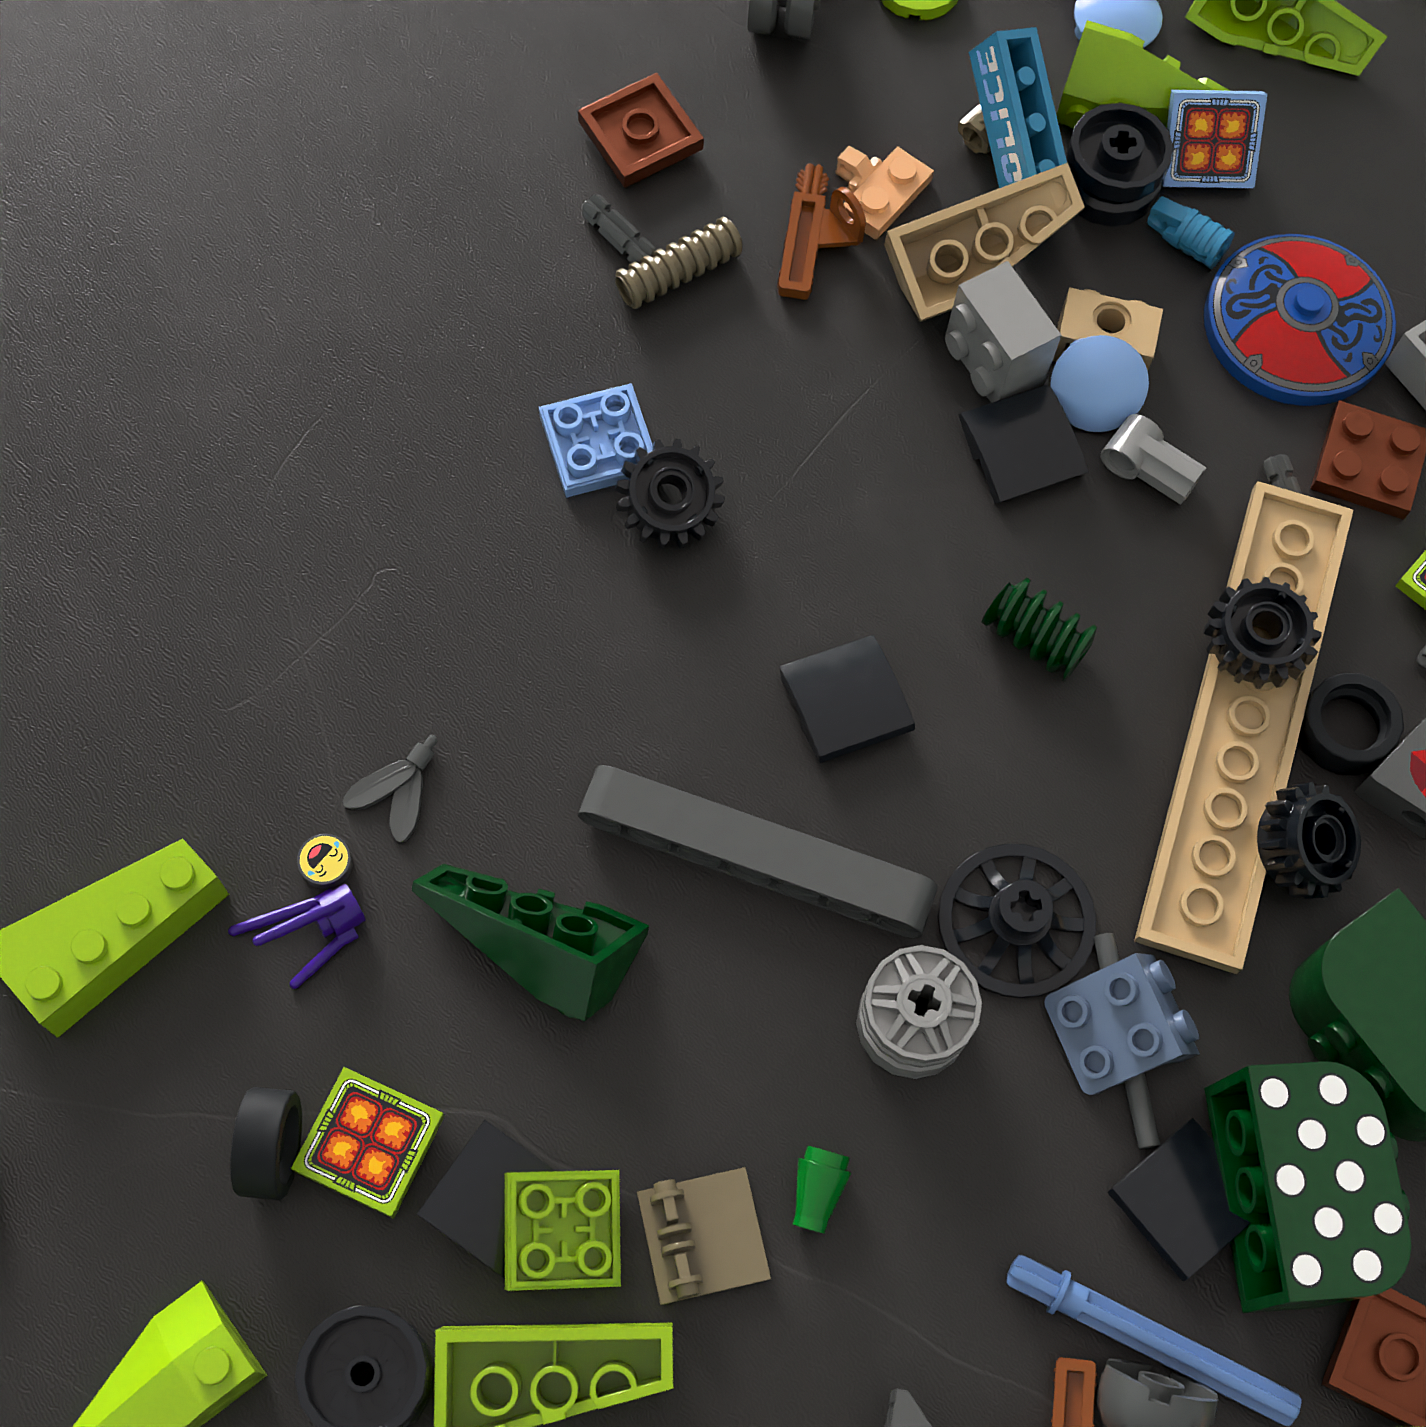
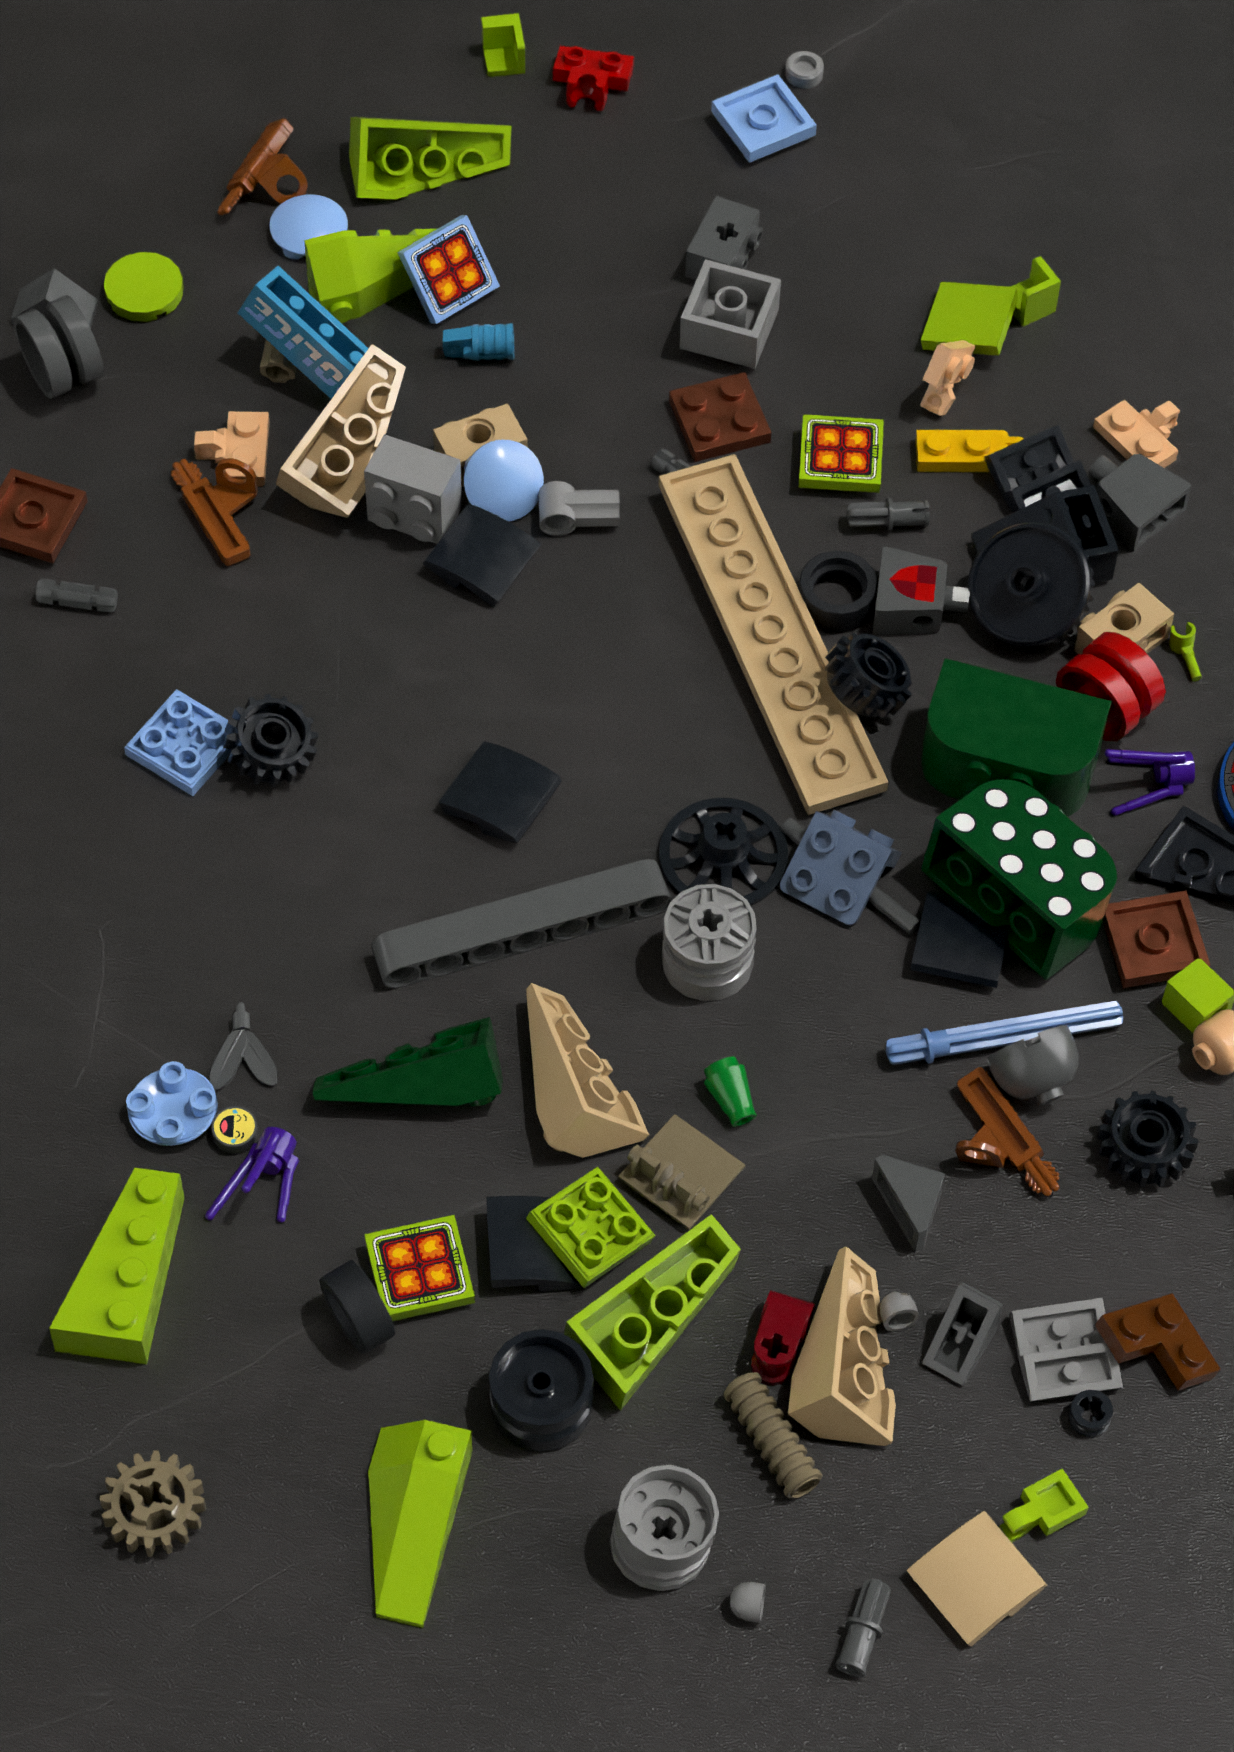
camera: 35 degrees left, 10 degrees down
dark tan piece [615,216,743,309] -> none
dark green piece [981,577,1097,682] -> none
black wheel [1065,103,1173,227] -> none
black gear [1203,577,1322,689] -> none
dish [1204,234,1396,406] -> none
none -> light blue dish [126,1061,218,1146]
none -> tan wedge [526,983,649,1158]

